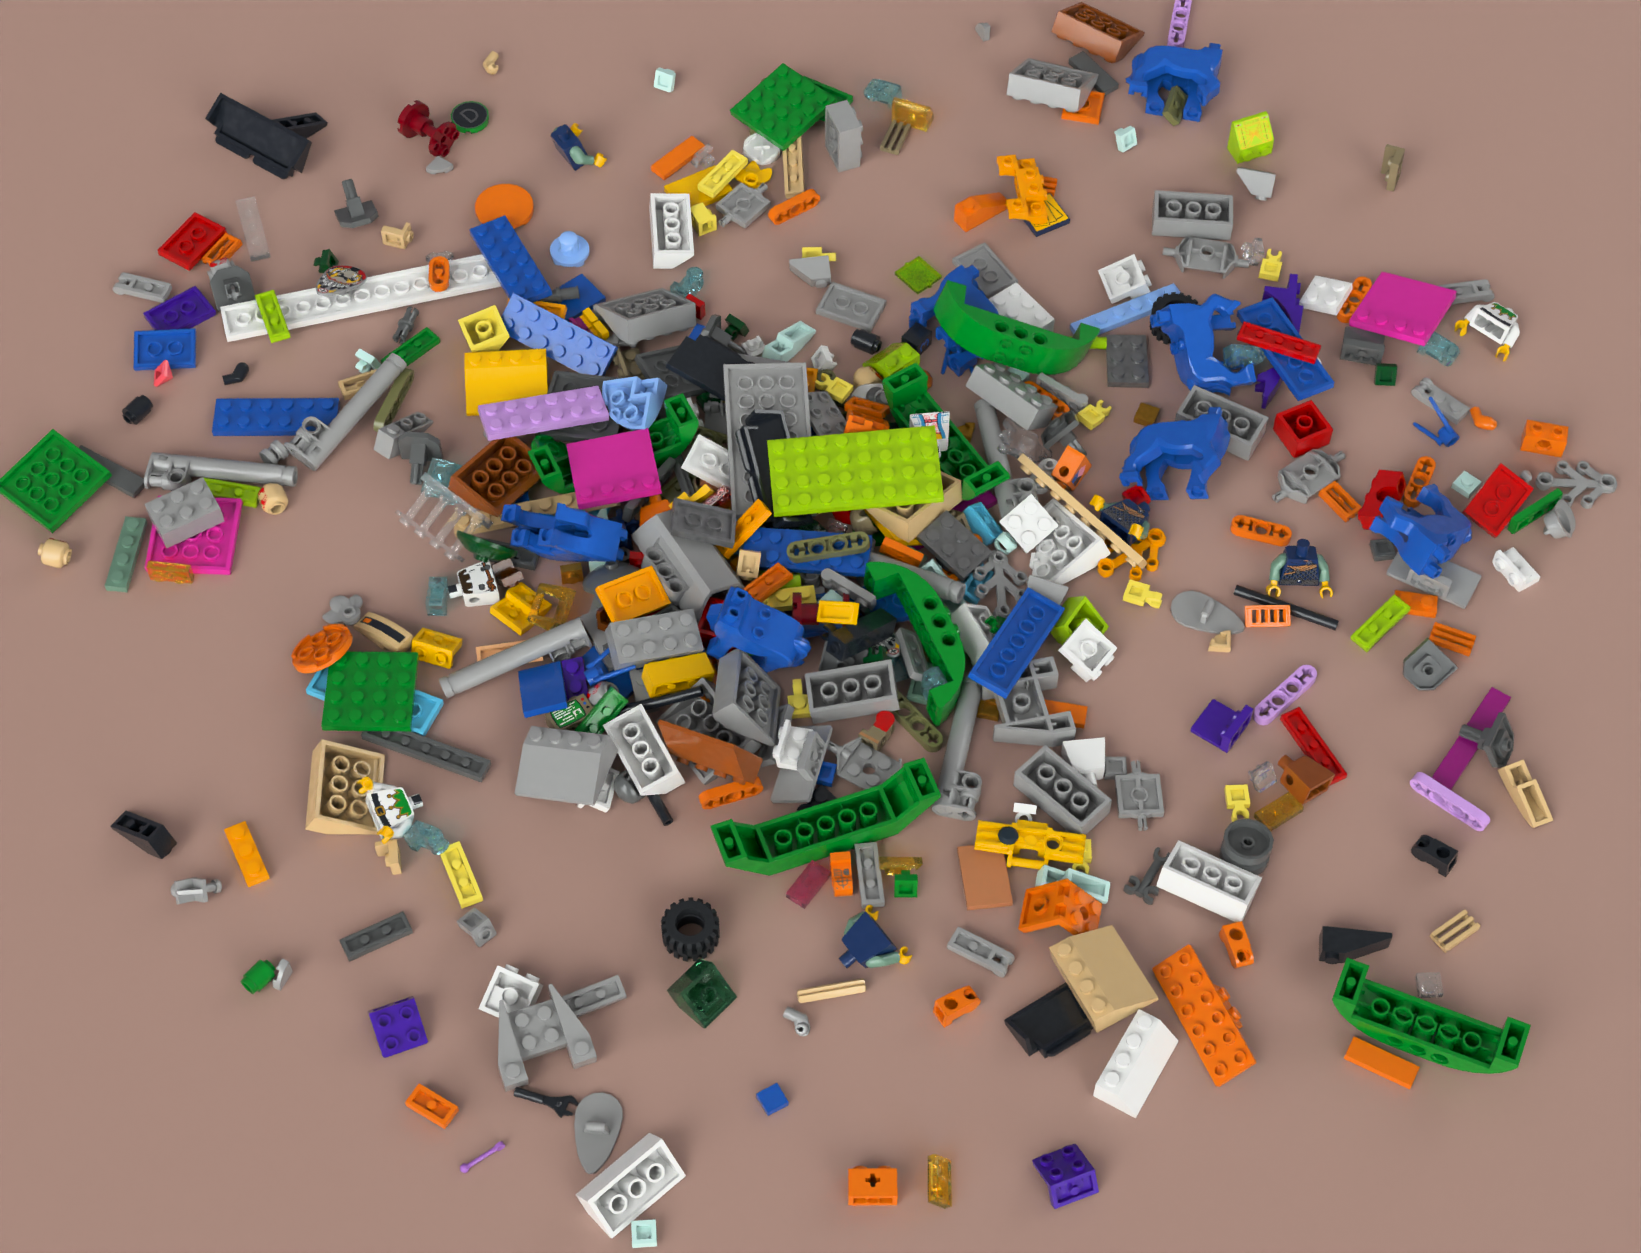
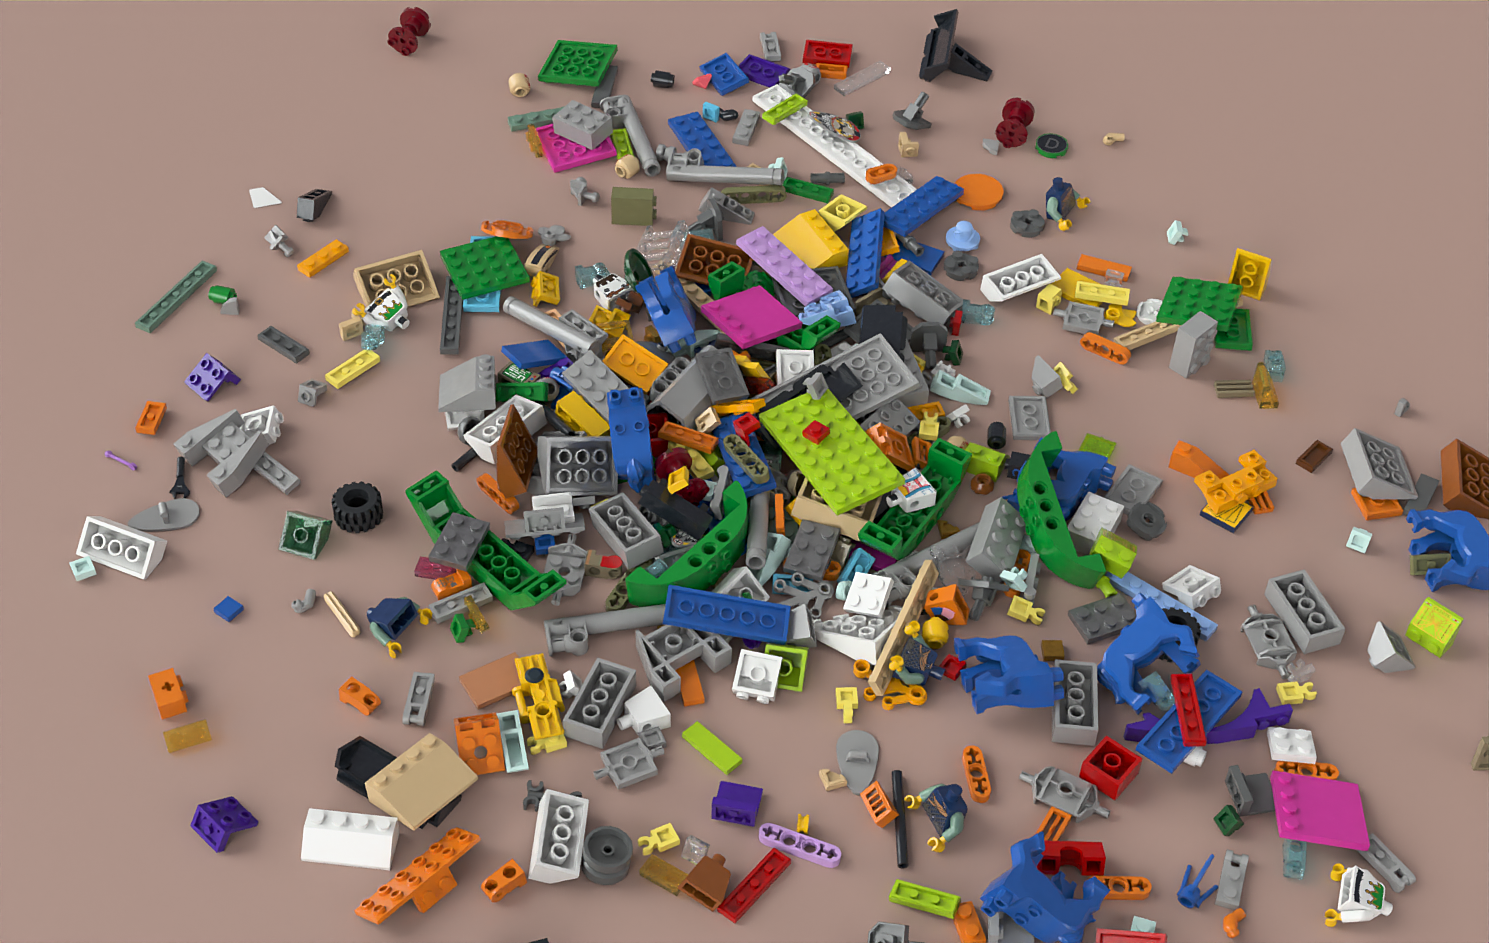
camera: 65 degrees right, 10 degrees down
none -> sand green tile [135,260,217,333]
none -> white sticker [249,187,282,208]
none -> flat silver plate [429,513,490,572]
none -> light grey slope [559,309,608,345]
none -> light grey piece [570,177,600,206]
none -> olive brick [611,187,657,226]
none -> lime tile [682,721,742,775]
none -> medium azure tile [703,102,719,123]
none -> light grey plate [732,109,760,146]
none -> red panel [733,412,761,447]
none -> yellow bush [797,814,809,835]
none -> red plate [802,420,830,445]
none -> light grey tile [803,372,828,400]
none -> yellow head [922,617,949,649]
none -> dark grey plate [944,251,979,281]
none -> light aqua tile [1000,567,1028,592]
none -> dark grey plate [1010,209,1045,238]
none -> lime slope [1089,527,1137,579]
none -> dark grey plate [1127,502,1167,541]
none -> yellow slope [1228,248,1272,300]
none -> reddish brown tile [1296,440,1333,473]

